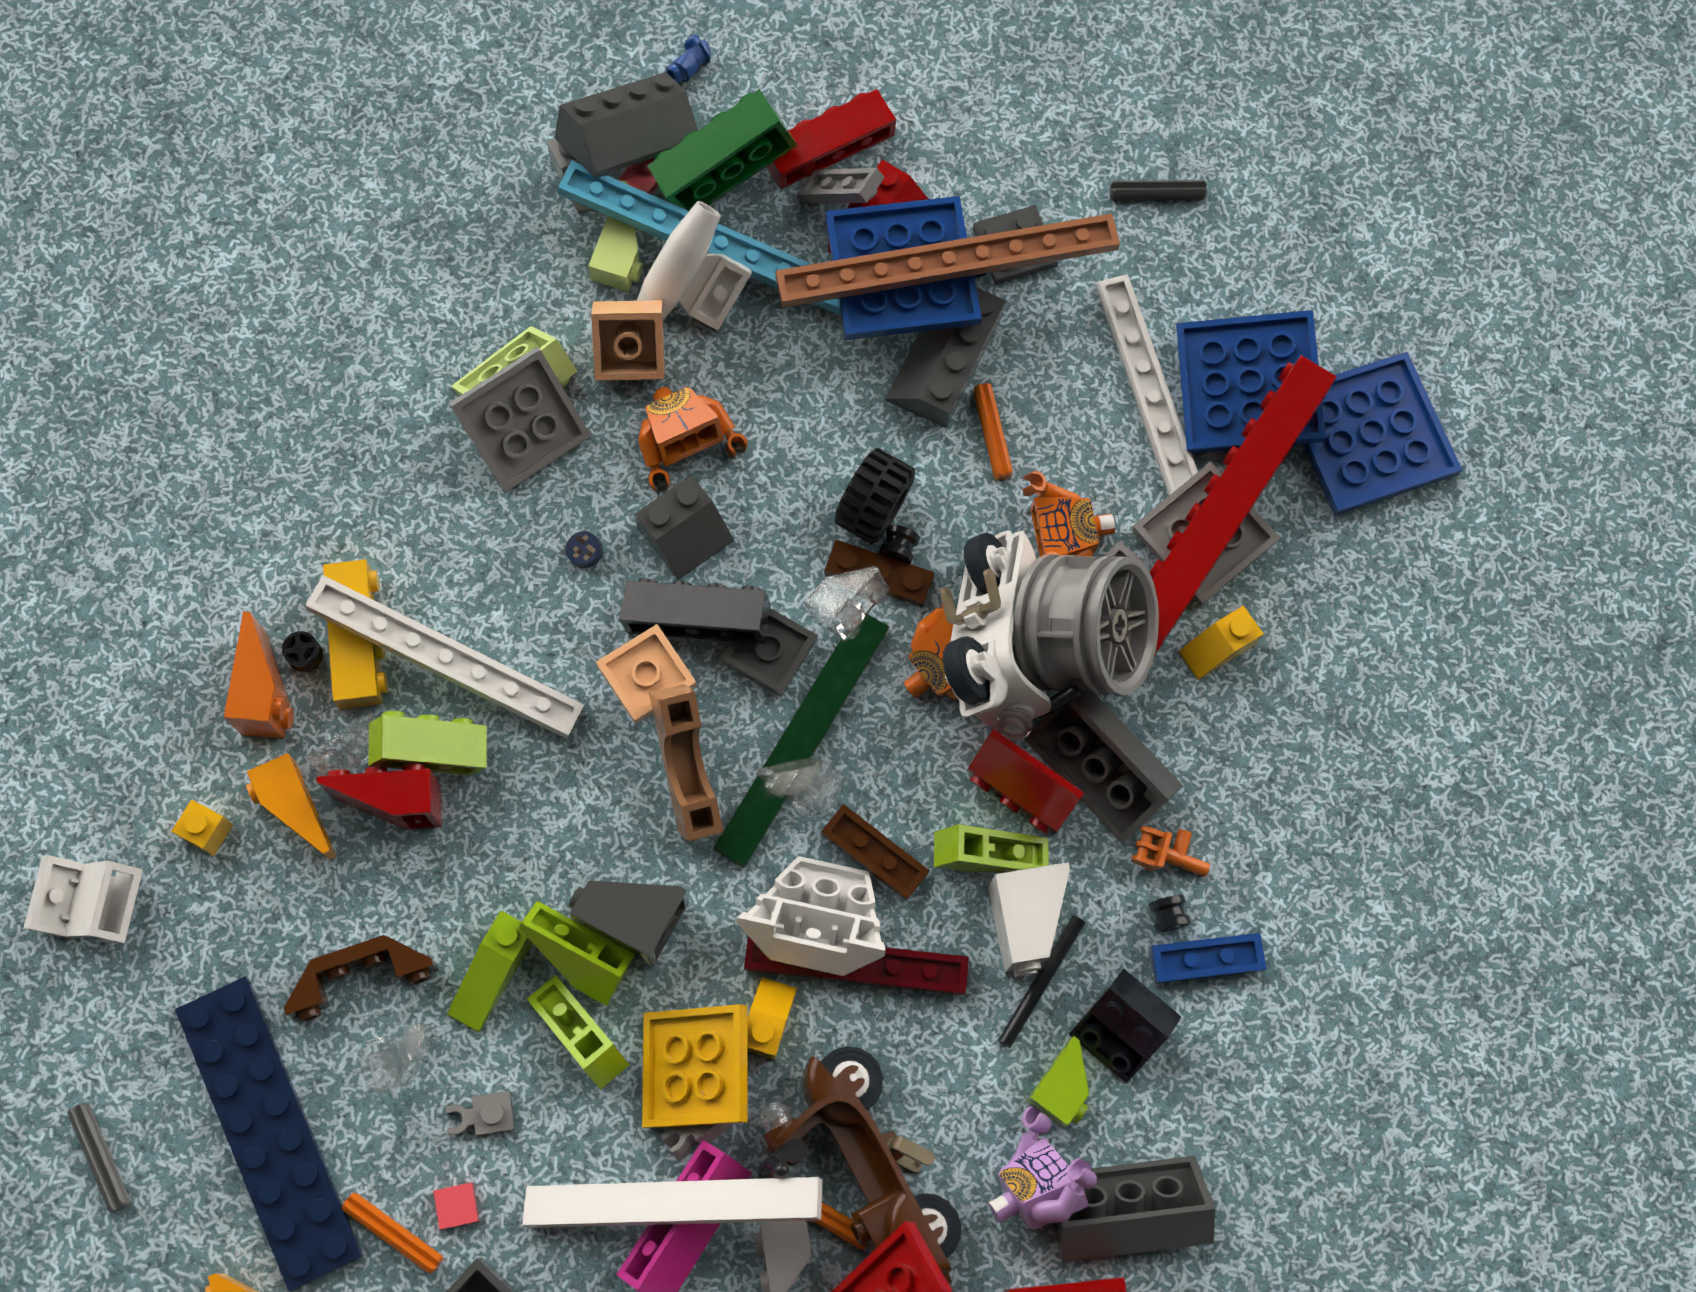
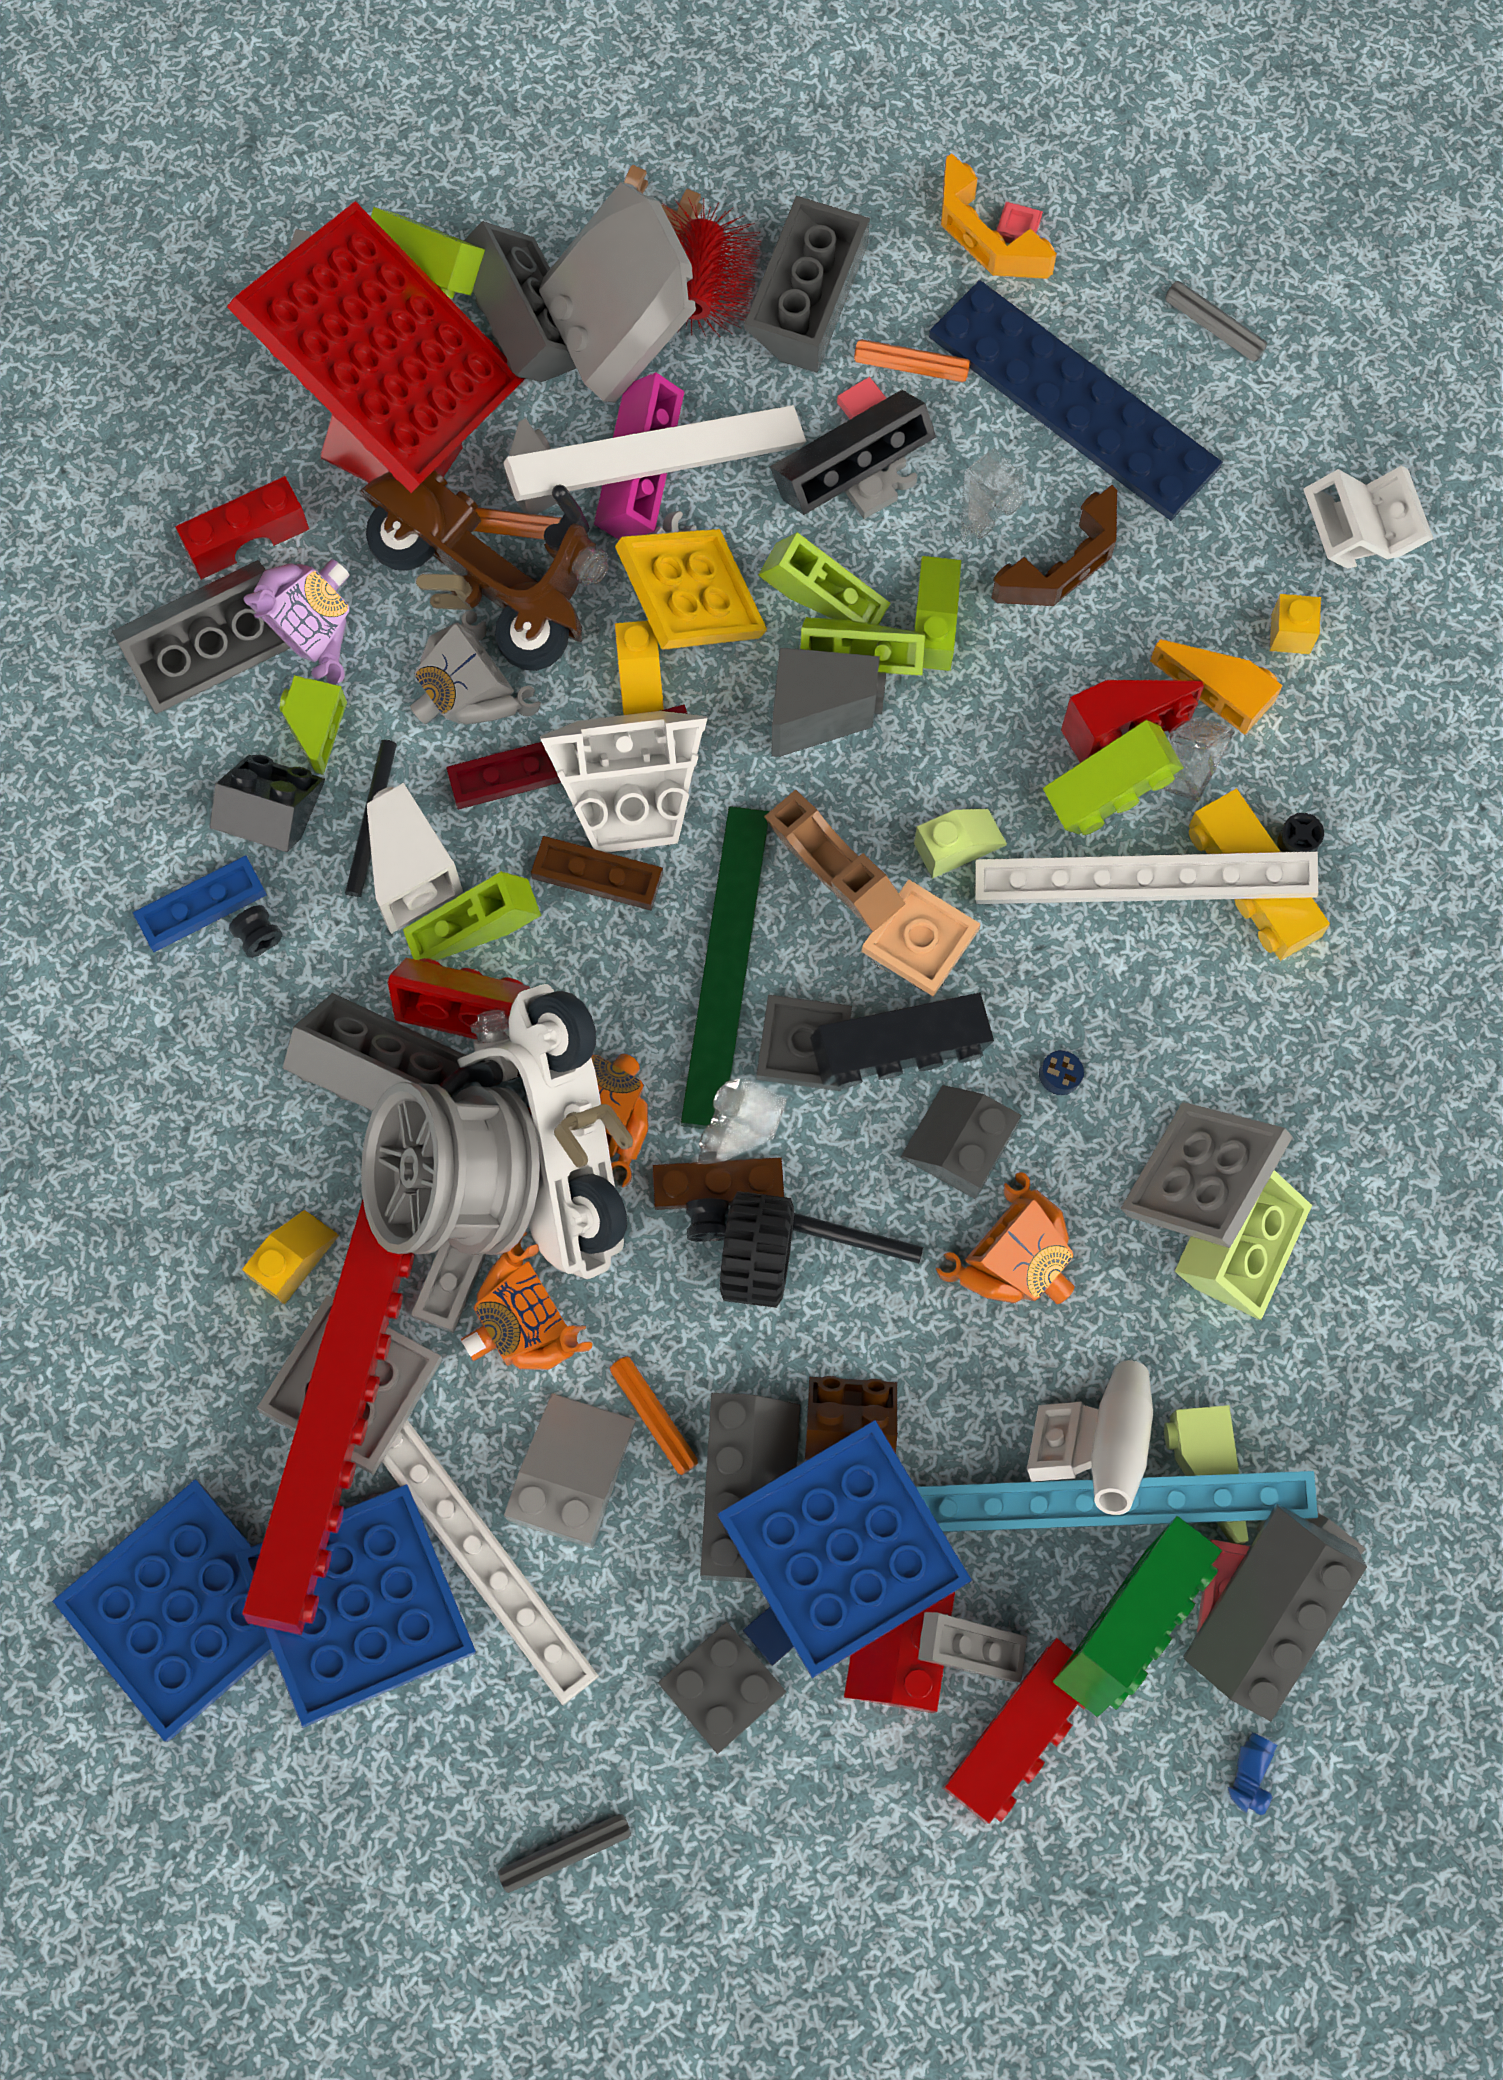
camera: 165 degrees right, 0 degrees up
orange slope [224,611,294,739] -> none
light nougat brick [591,300,665,380] -> none
clear slope [756,758,847,817] -> none
nougat plate [775,213,1120,308] -> none
orange arm [1131,826,1210,877] -> none
none -> light grey torso [410,610,541,725]
none -> light grey slope [504,1393,636,1549]
none -> black brick [770,390,936,515]
none -> black bar [793,1213,923,1264]
none -> reddish brown slope [804,1376,898,1462]
none -> yellowish green slope [914,809,1007,879]

